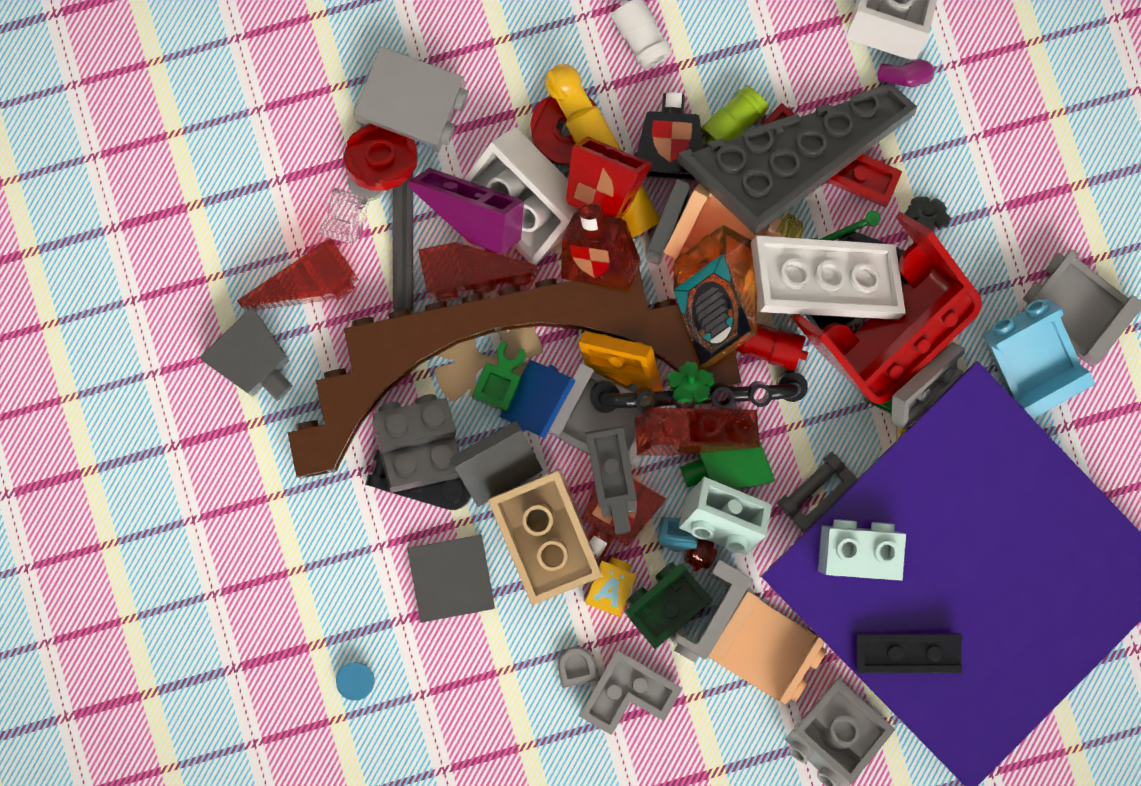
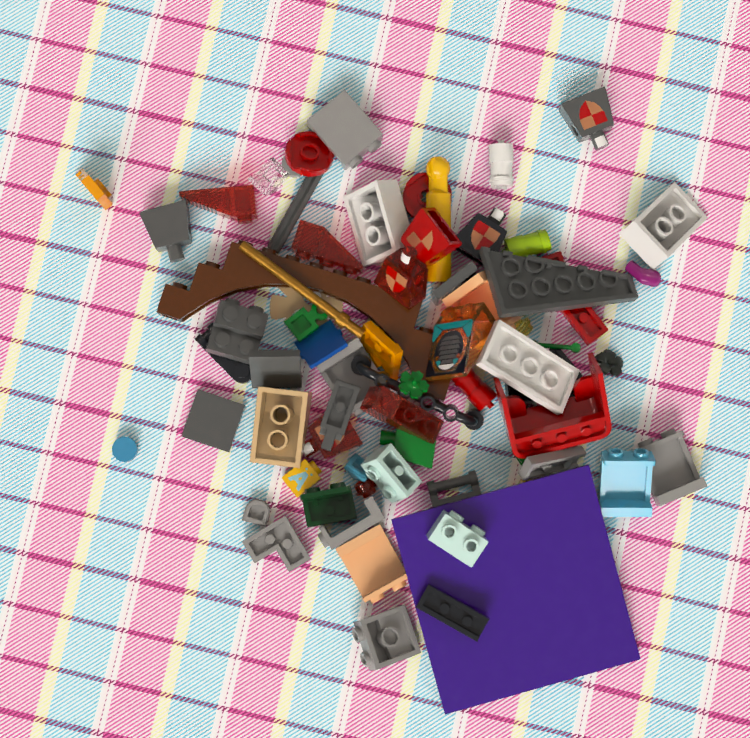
camera: 25 degrees right, 0 degrees up
magenta slope [409,168,524,254] -> none
none -> light orange wing [75,168,113,210]
none -> pearl gold bar [239,240,365,339]

